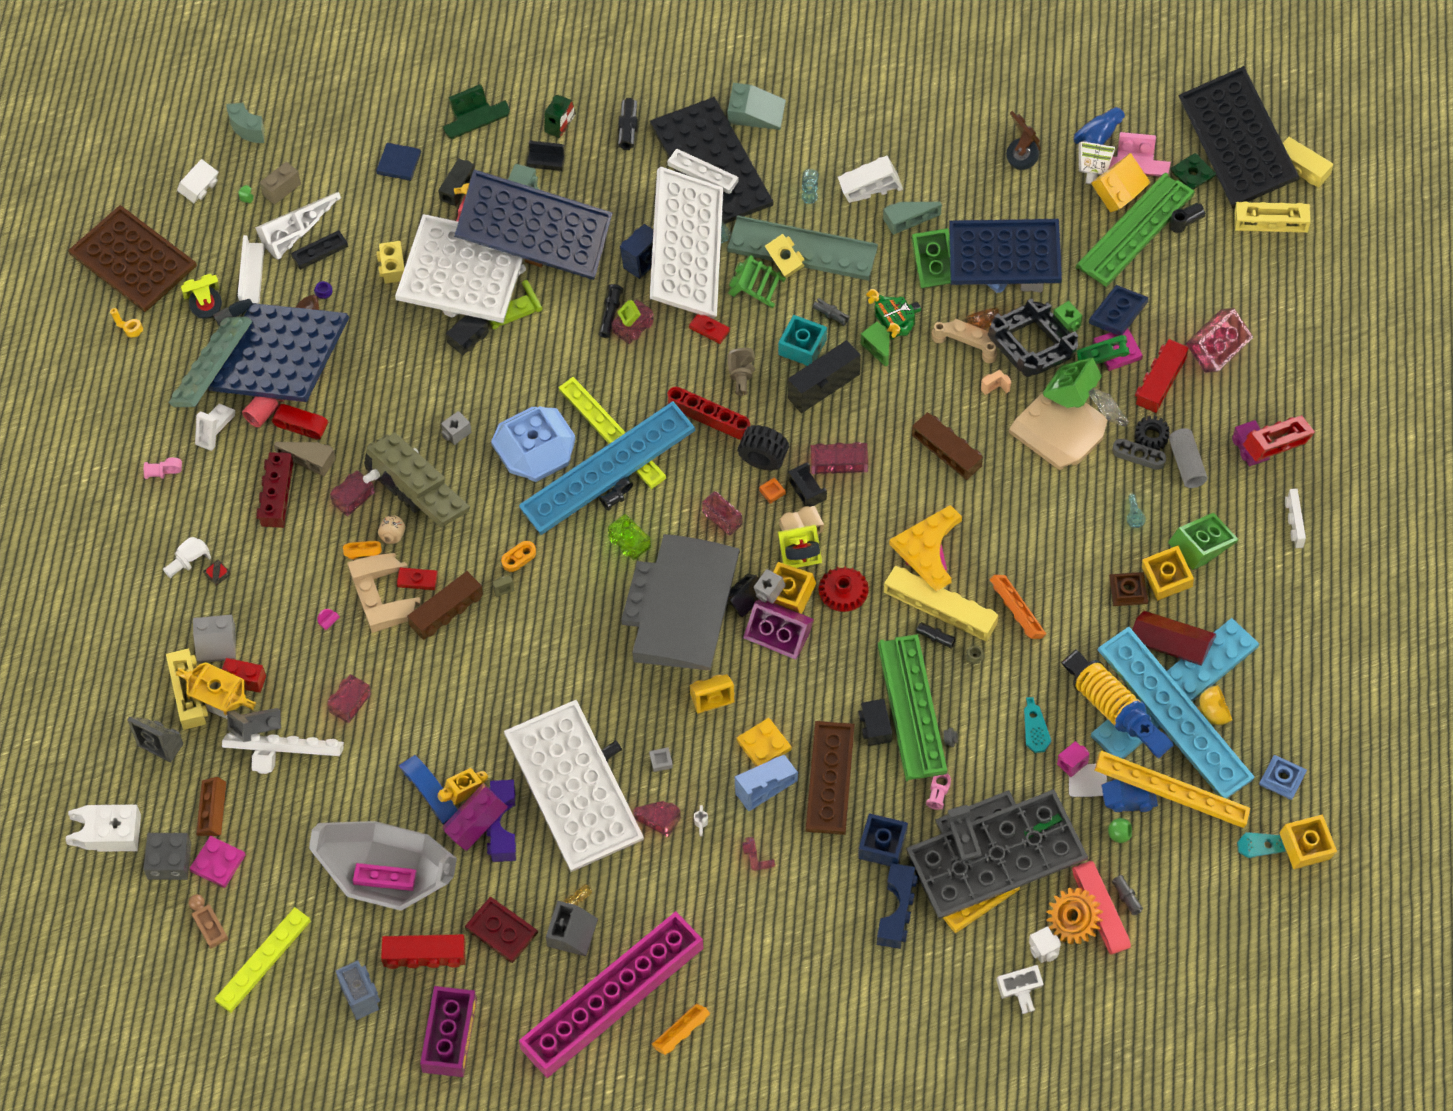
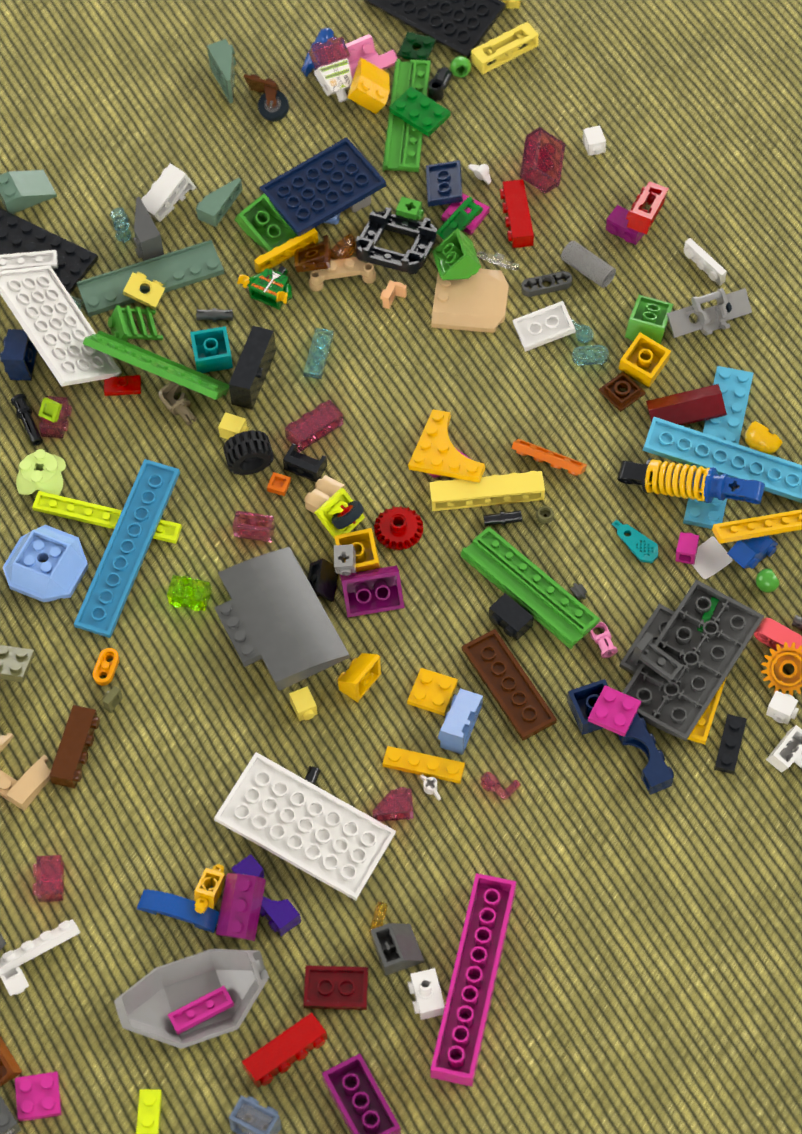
camera: 35 degrees left, 0 degrees up
red plate [397,567,438,590] -> none
black connector [599,477,633,511] -> none
light grey plate [649,747,673,772] -> none
light orange plate [652,1004,710,1055] -> none
red beam [667,387,750,440] -> none
bright green slope [860,322,890,367] -> none
reddish brown brick [912,412,983,480] -> none
black tyre [1134,416,1170,451] -> none
none -> yellowish green brick [16,449,66,496]
none -> bright green plate [83,331,229,400]
none -> dark grey slope [133,197,164,261]
none -> sand green slope [207,39,236,103]
none -> light yellow brick [218,412,249,440]
none -> yellow plate [254,228,318,273]
none -> light yellow brick [289,686,318,722]
none -> reddish brown wing [294,234,331,273]
none -> clear light blue plate [303,328,334,379]
none -> clear pink brick [308,36,350,70]
none -> yellow plate [382,746,465,784]
none -> green plate [389,87,451,137]
none -> white brick [407,968,445,1020]
none -> bright green piece [450,56,471,78]
none -> white piece [468,164,491,184]
none -> white tile [512,301,576,352]
none -> clear light blue plate [572,345,609,365]
none -> white brick [583,126,606,156]
none -> dark pink plate [588,686,641,737]
none -> light grey piece [667,288,752,338]
none -> black plate [714,714,747,774]

